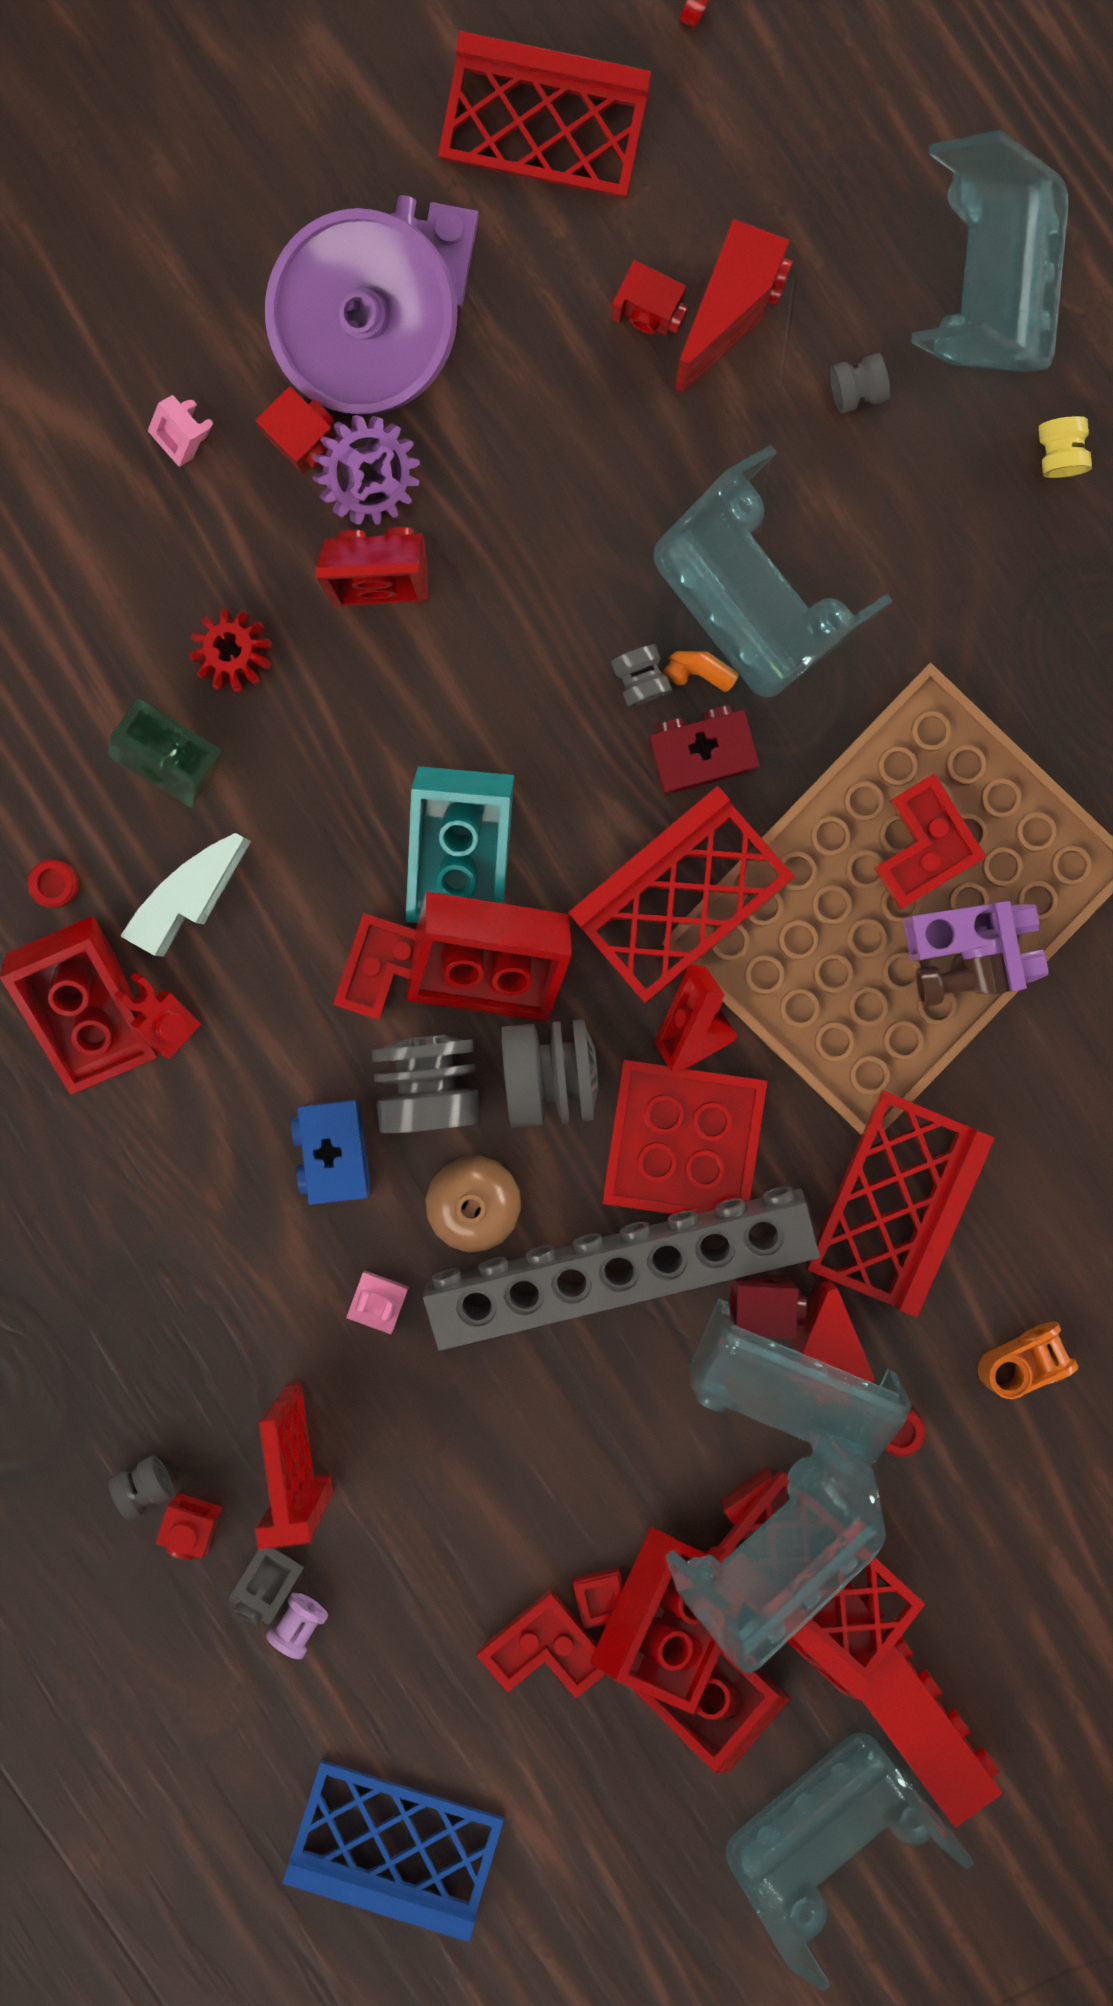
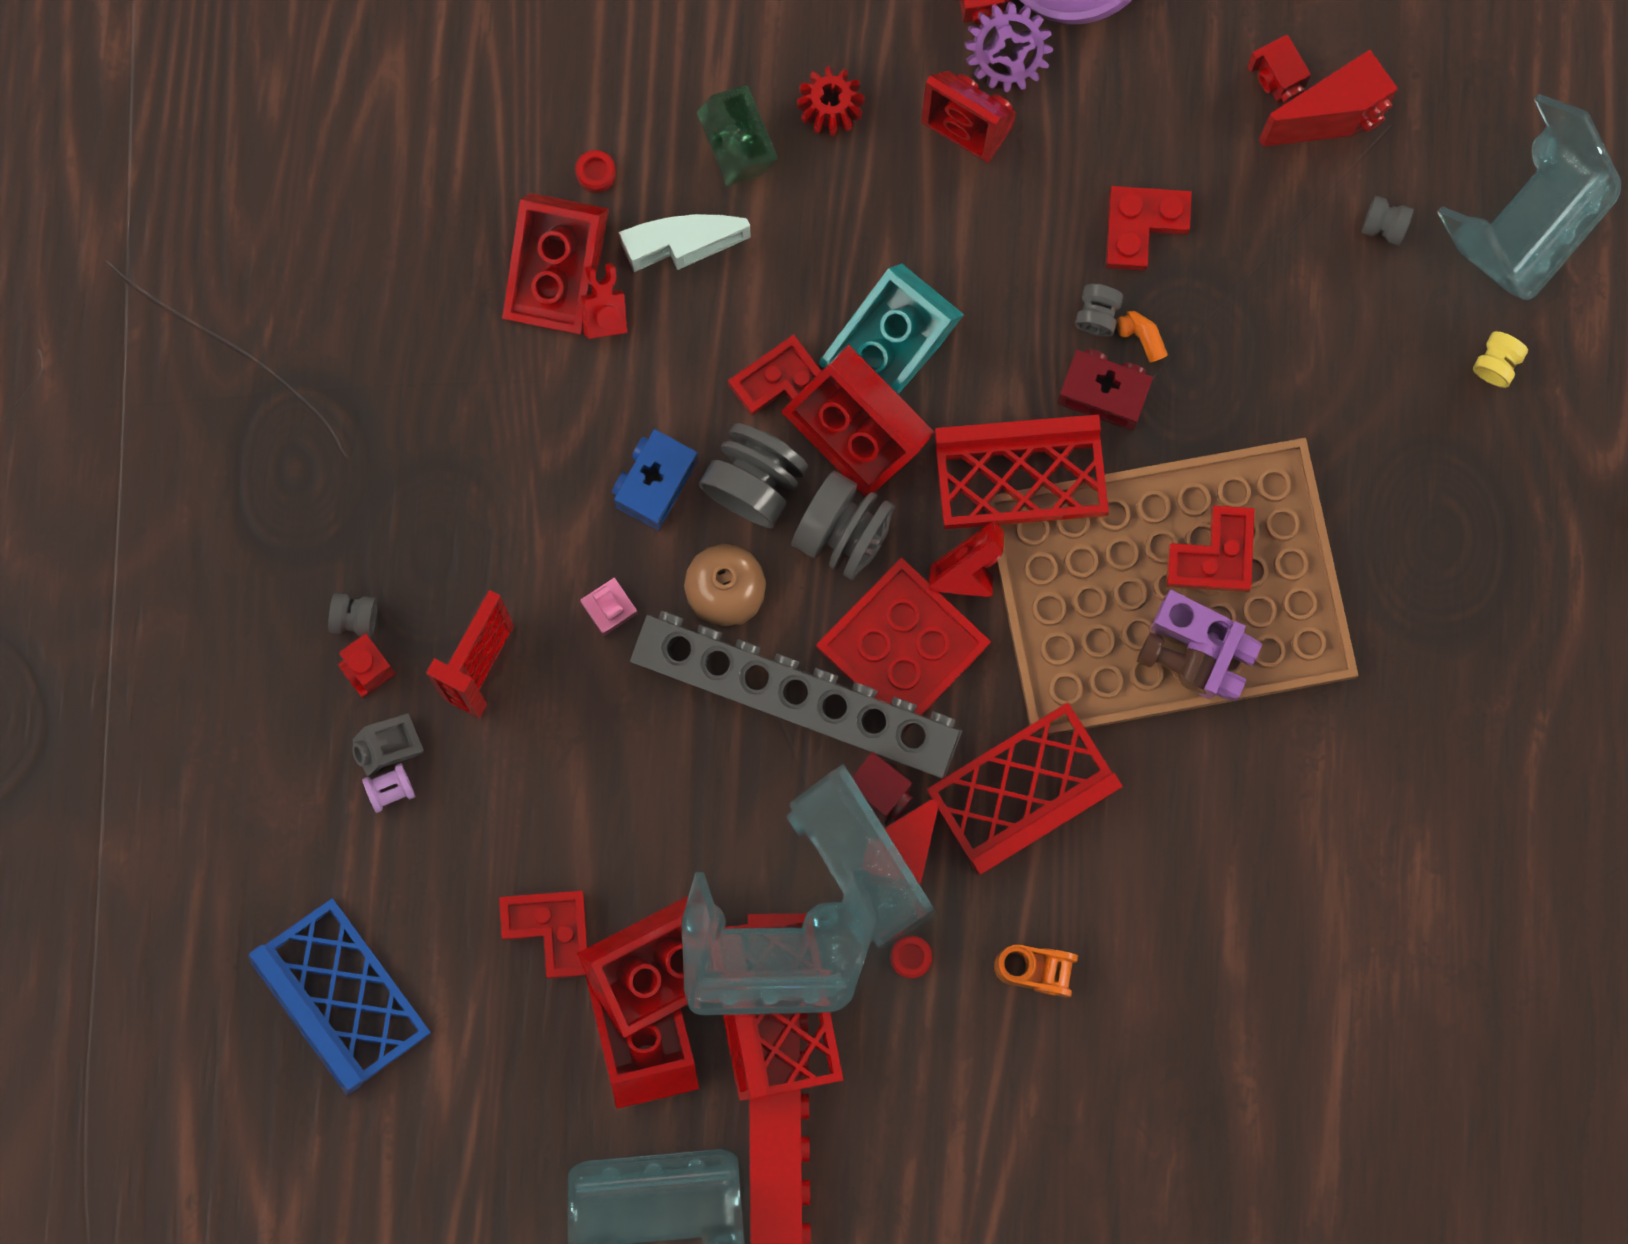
camera: 30 degrees right, 10 degrees down
red tile [573,1567,624,1629] -> none
clear light blue windscreen [654,445,893,697] -> none
none -> red plate [1106,186,1192,271]

